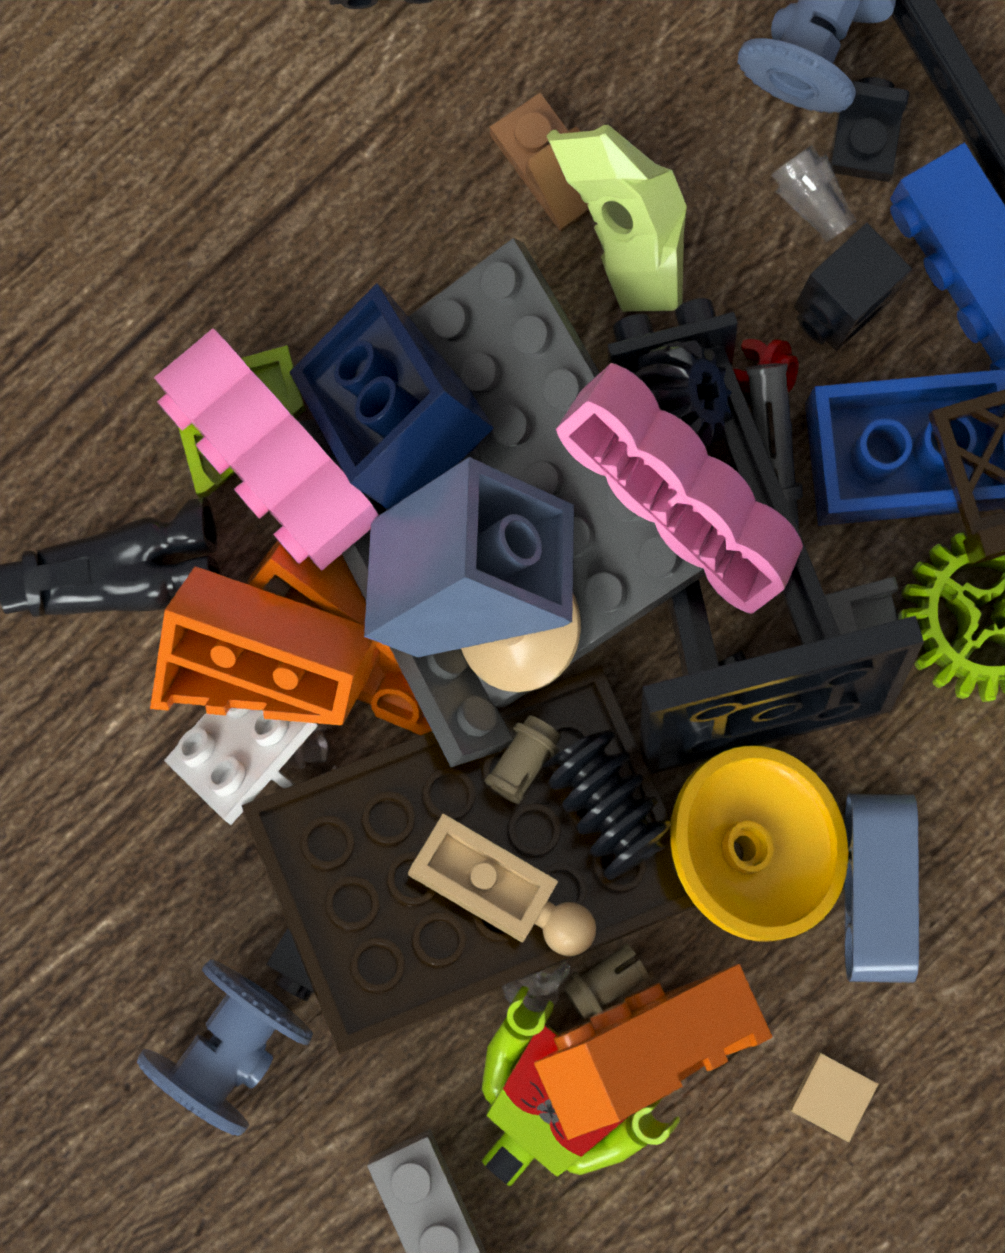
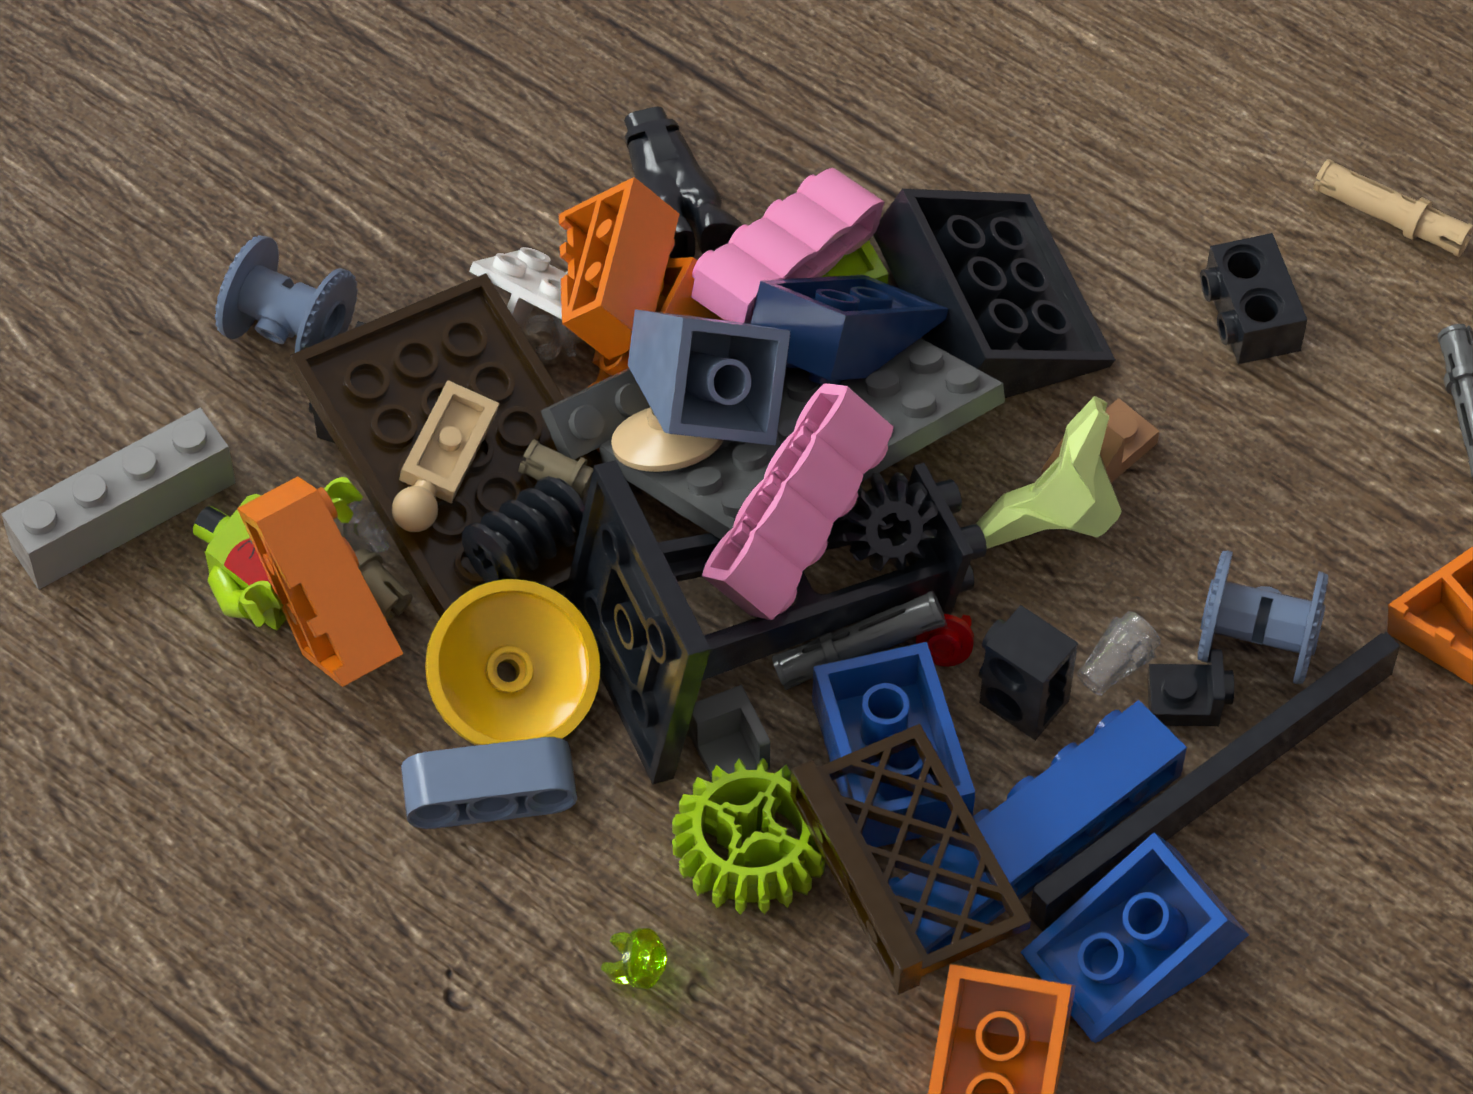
camera: 80 degrees right, 25 degrees down
tan tile [788,1052,879,1142] -> none
none -> black slope [873,188,1116,398]

